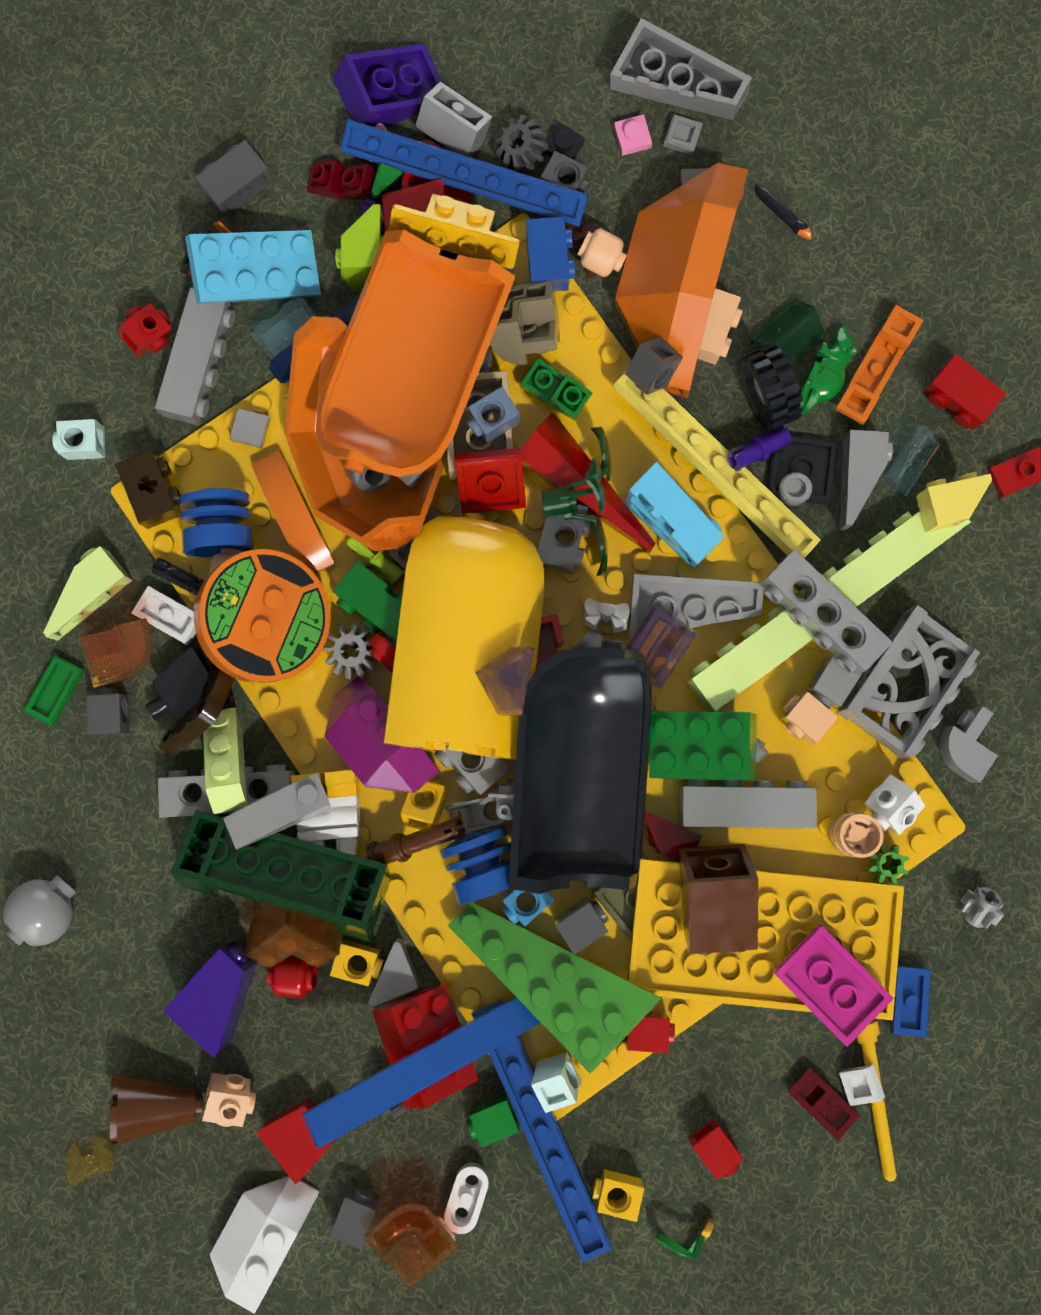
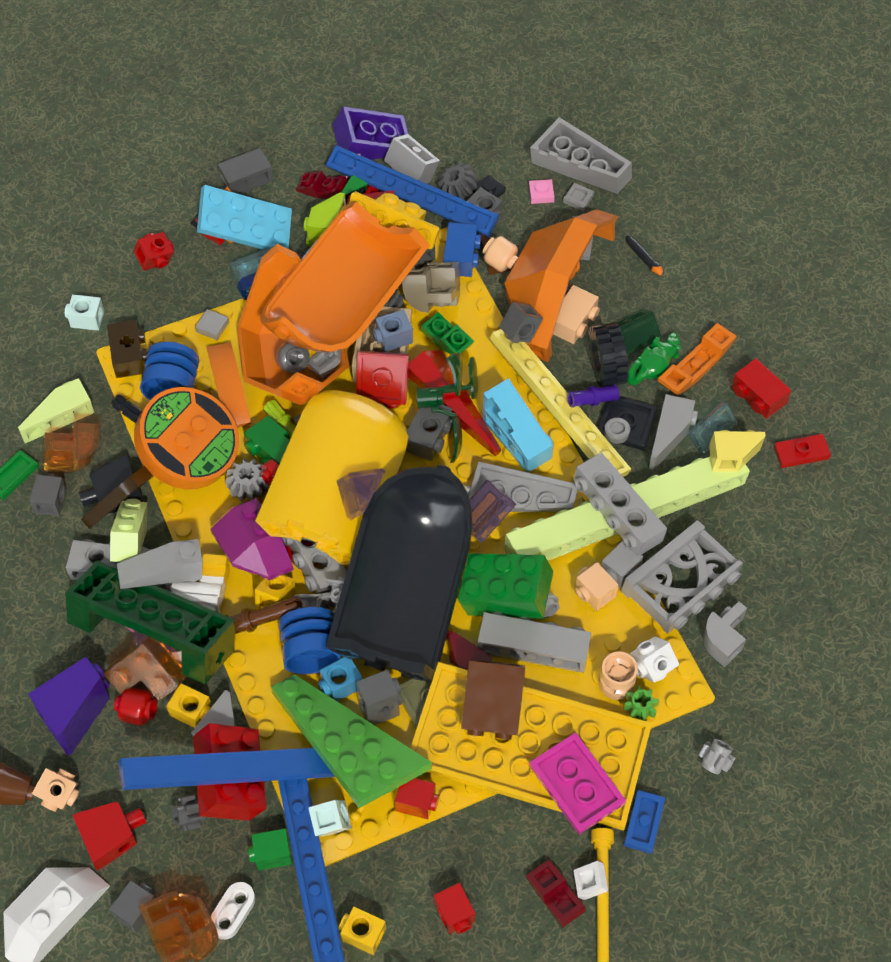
camera: 10 degrees right, 25 degrees down
white plate [132,586,196,646] -> none
light grey brick [155,288,235,426] -> none

